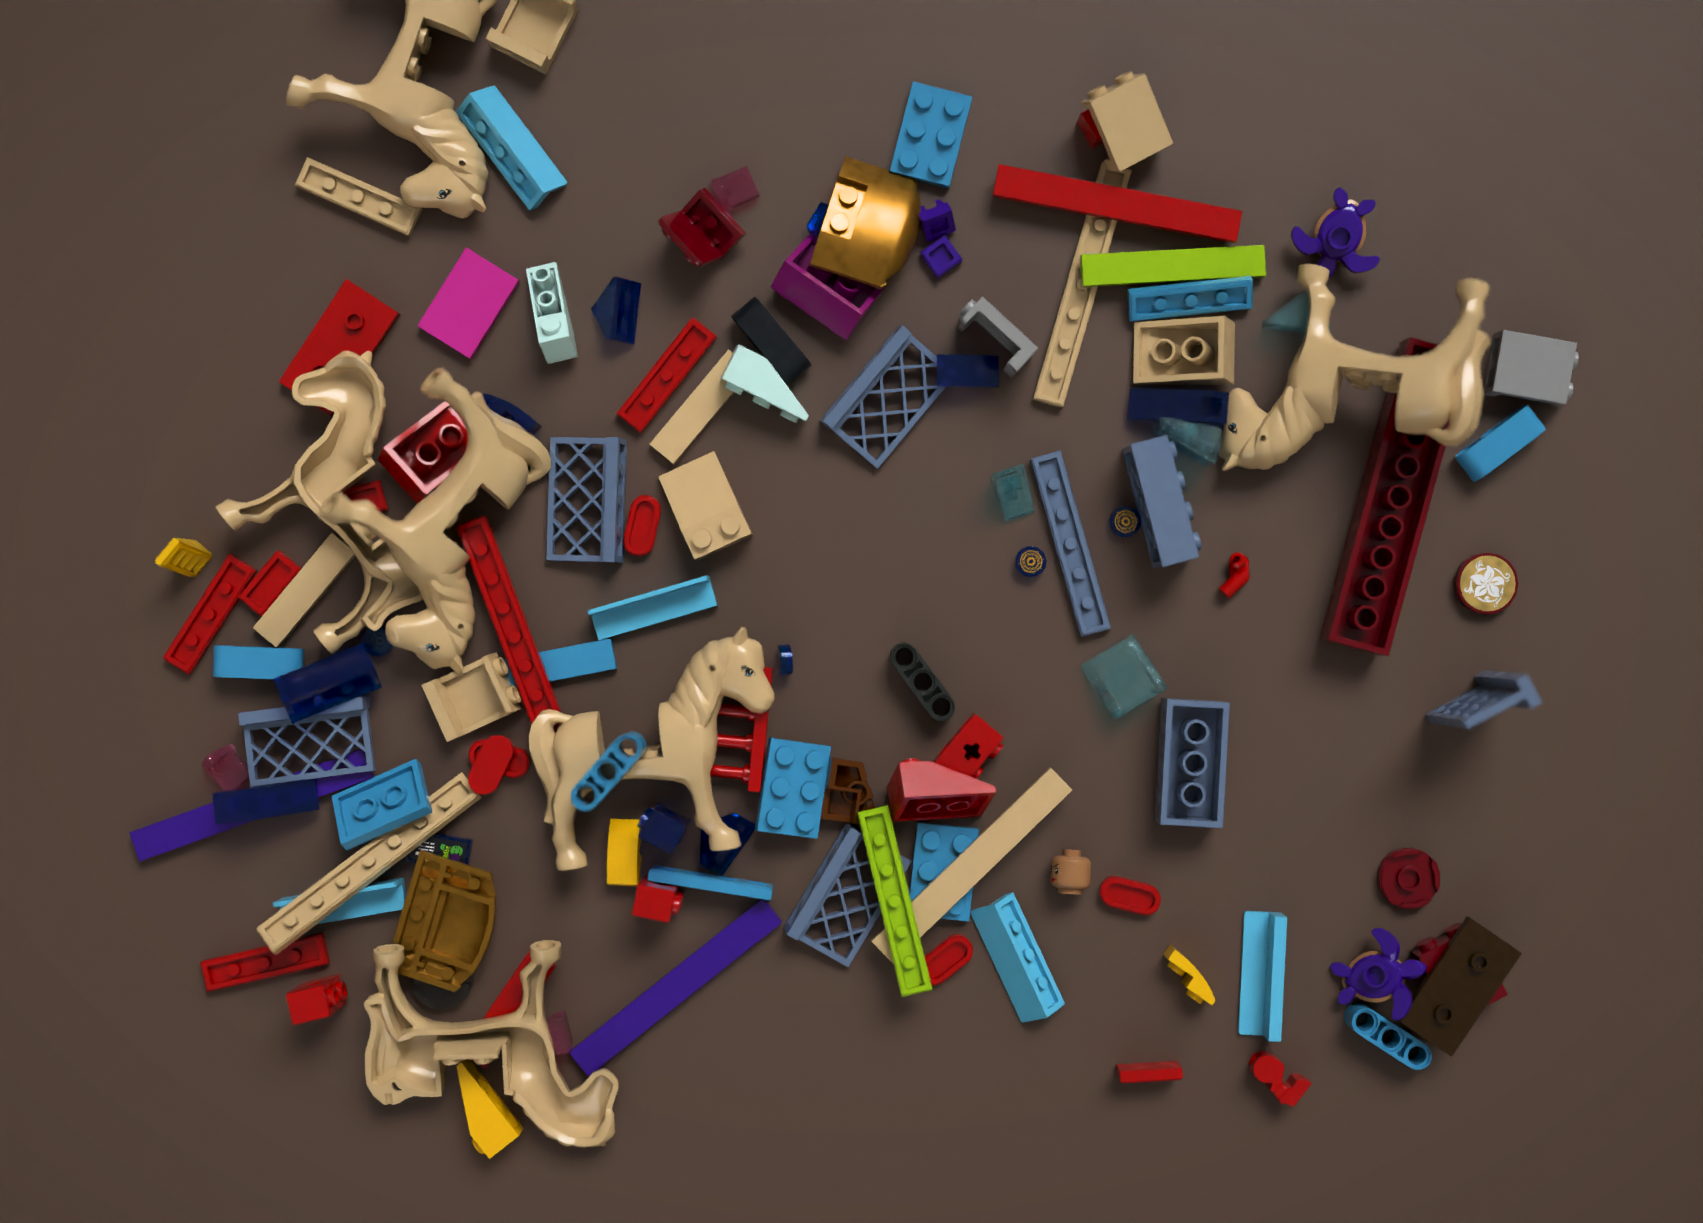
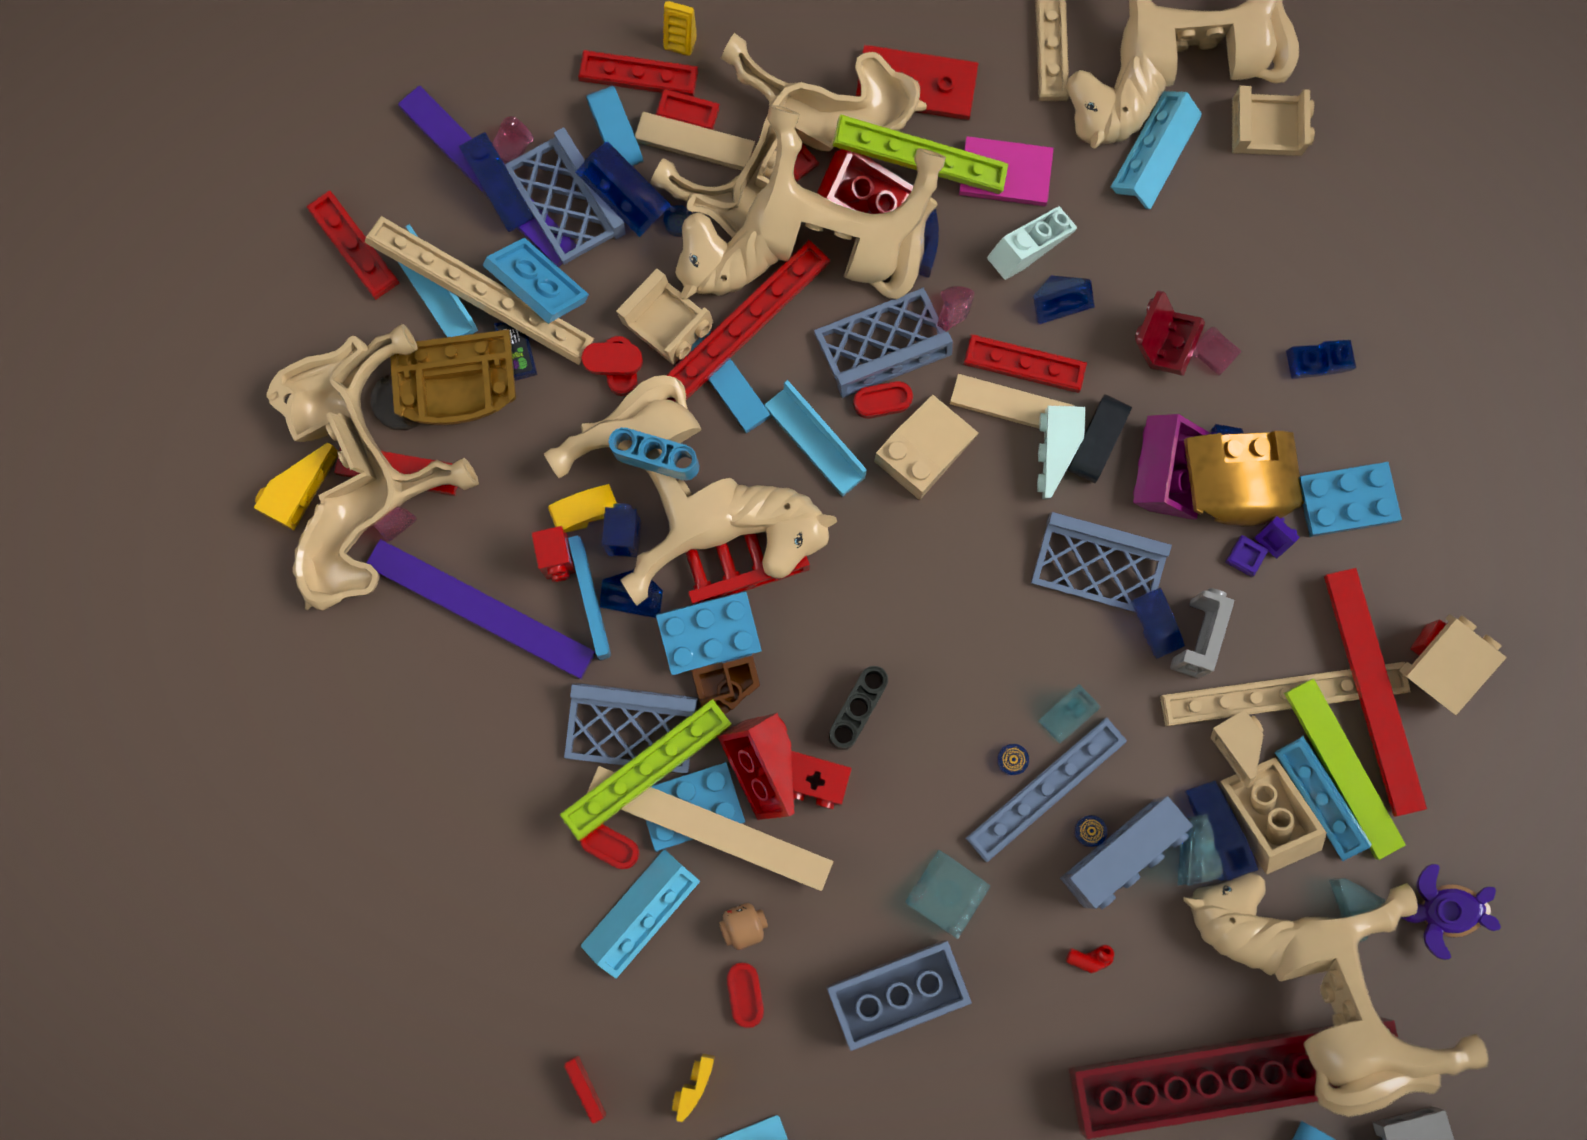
camera: 60 degrees right, 10 degrees down
red brick [286,974,348,1025] -> none
clear blue tile [777,644,793,676] -> none
none -> lime tile [832,115,1008,194]
none -> clear pink tile [937,286,975,331]
none -> tan slope [1211,709,1264,788]
none -> clear blue slope [1286,340,1356,379]

